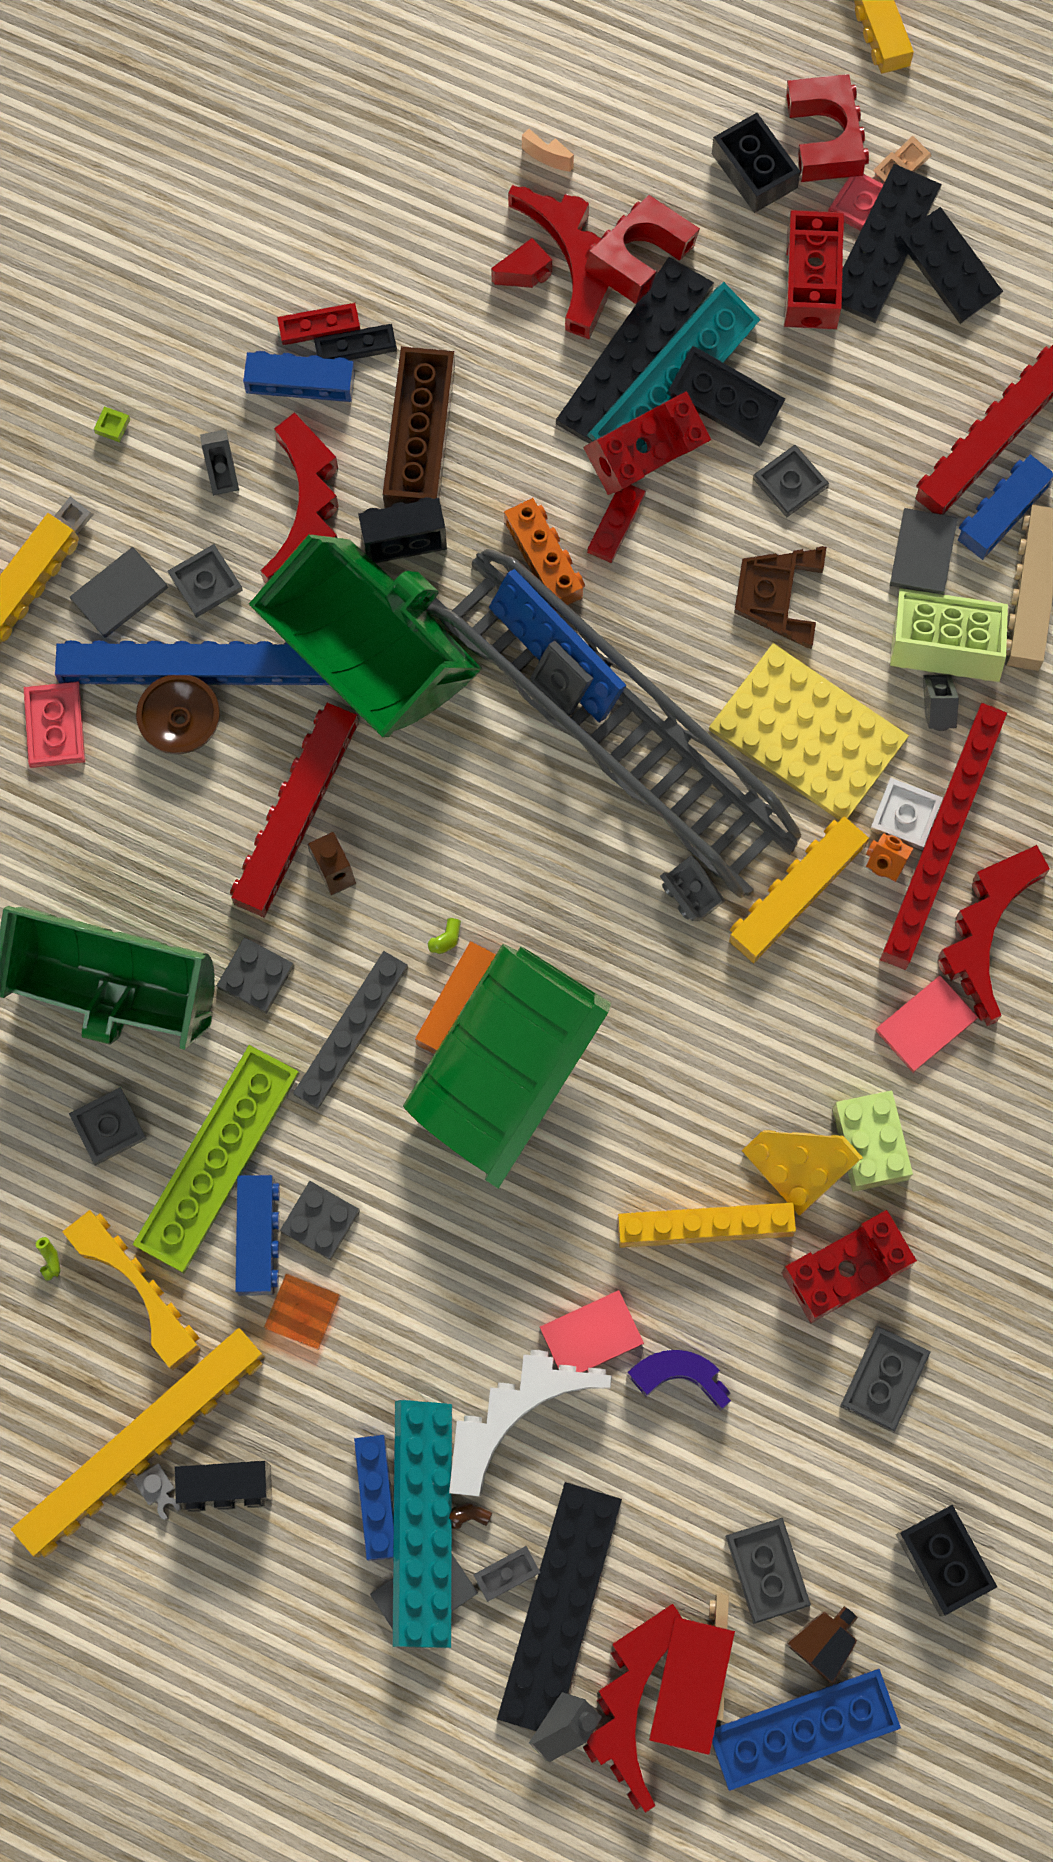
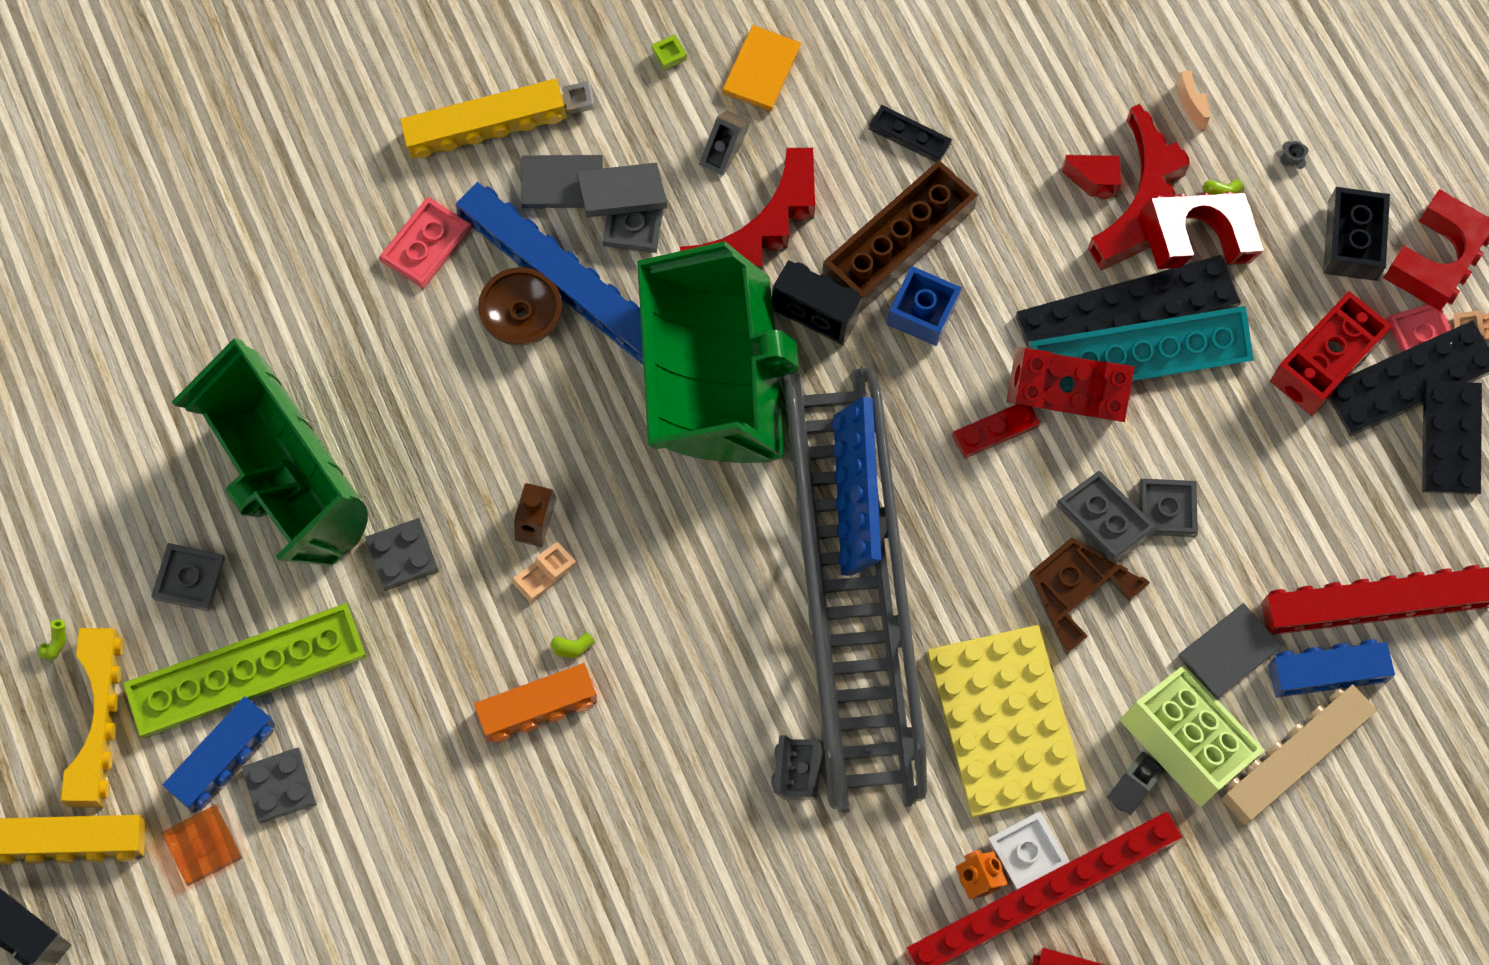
camera: 35 degrees right, 5 degrees down
red brick [230,702,359,918] -> none
blue brick [243,351,355,402] -> none
red plate [277,303,360,345] -> none
dark grey plate [293,951,408,1110] -> none
green piece [403,944,611,1189] -> none
orange brick [504,498,585,611] -> none
dark grey tile [530,641,593,716] -> none
black plate [666,346,786,447] -> none
yellow brick [729,816,869,964] -> none
none -> light nougat slope [512,541,576,603]
none -> dark grey tile [577,163,667,218]
none -> light orange tile [723,25,801,112]
none -> blue brick [886,266,962,346]
none -> dark grey tile [1057,471,1157,563]
none -> lime arm [1202,179,1244,195]
none -> dark grey plate [1280,141,1309,169]

